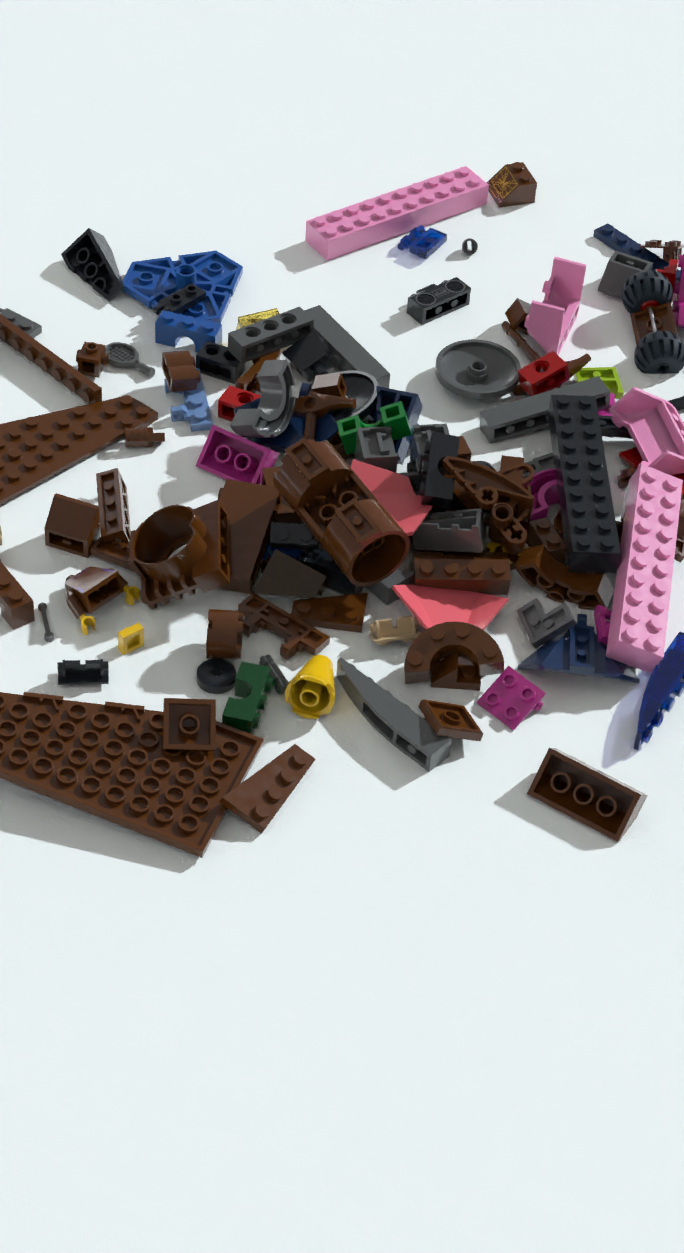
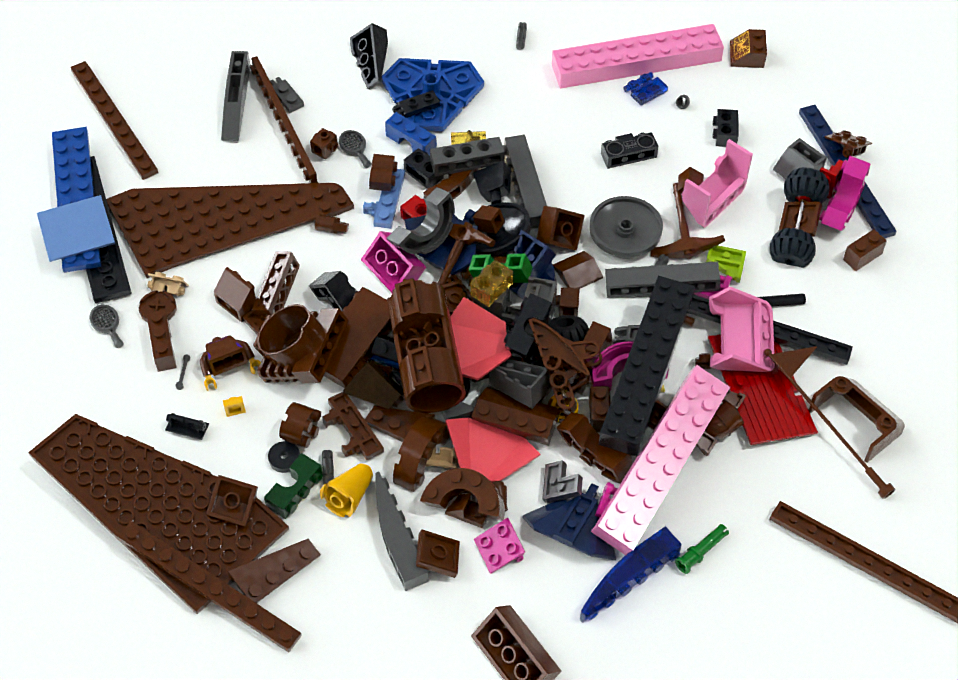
camera: 25 degrees right, 10 degrees up
red brick [518,351,570,396] -> none
none -> reddish brown plate [117,521,302,653]
none -> black brick [308,270,358,311]
none -> reddish brown brick [393,415,451,492]
none -> clear yellow brick [470,260,513,307]
none -> dark grey axle [516,22,527,49]
none -> reddish brown slope [536,206,585,251]
none -> reddish brown slope [553,251,603,289]
none -> black brick [712,109,739,147]

